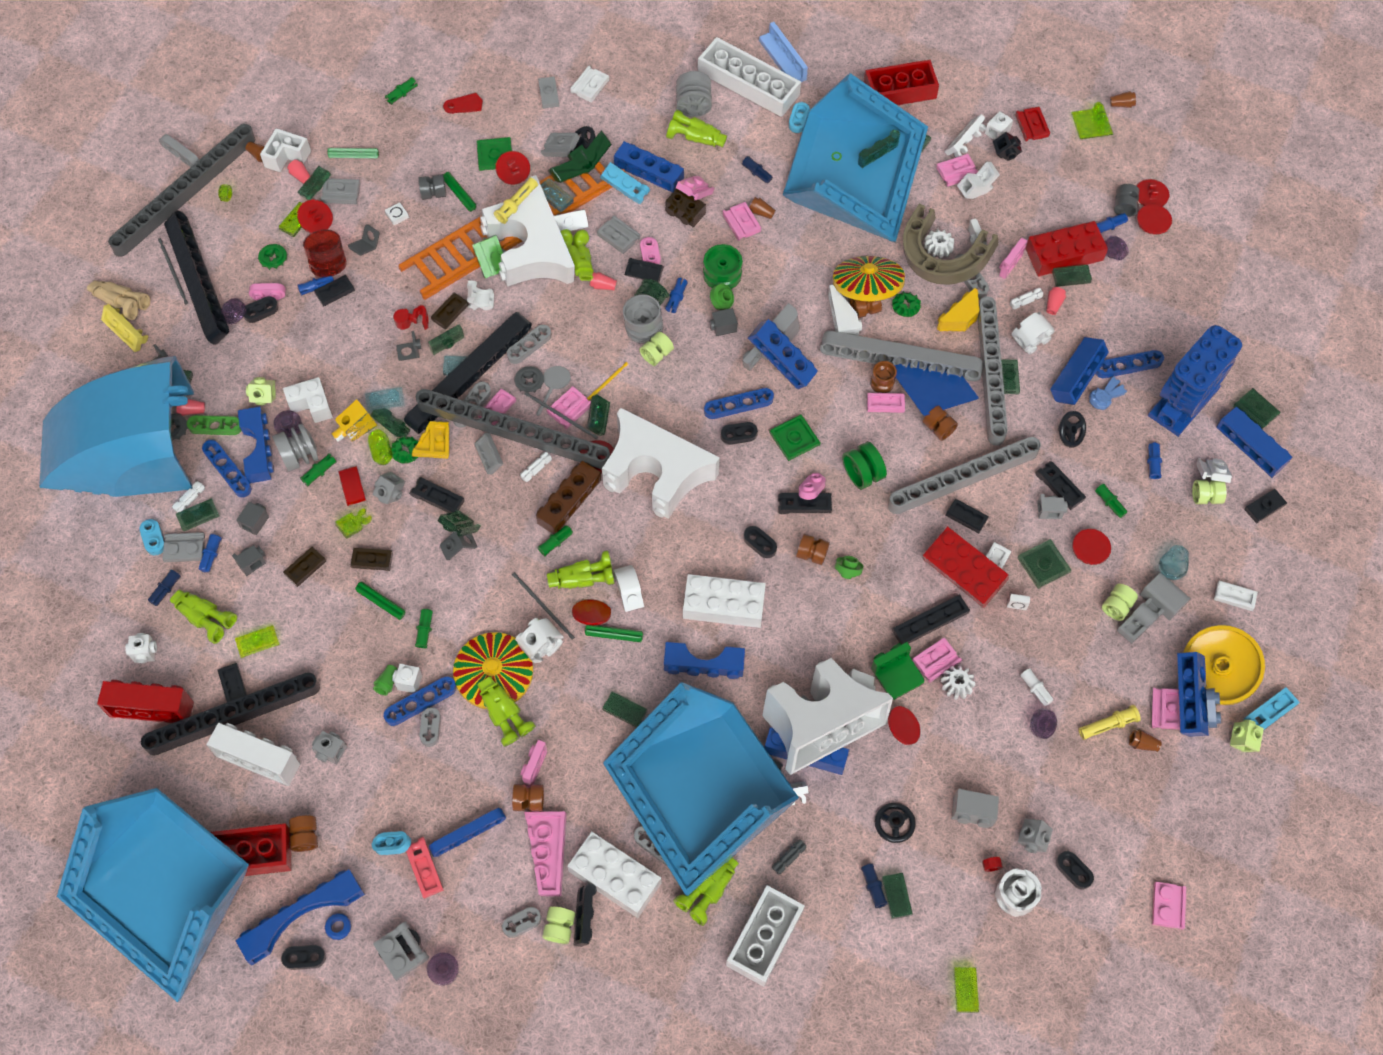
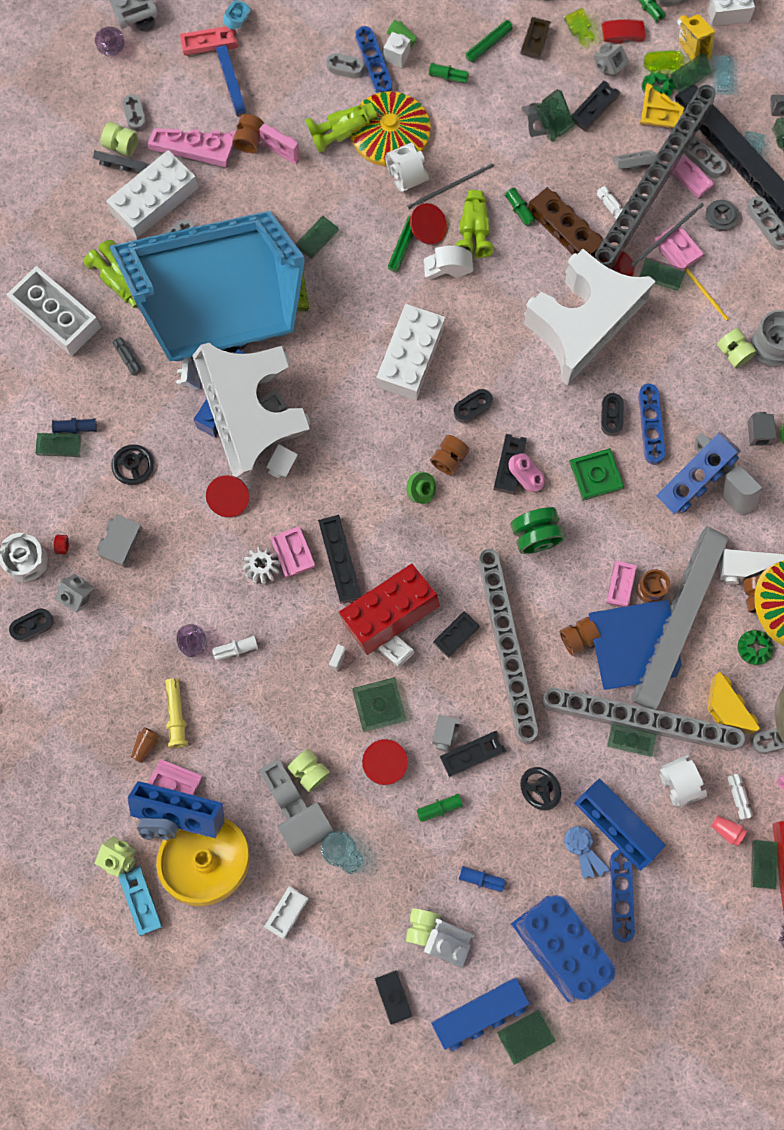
camera: 105 degrees right, 10 degrees up
light grey piece [536,366,571,416] -> none
blue arch [664,642,745,679] -> none
green bracket [871,642,925,700] -> none

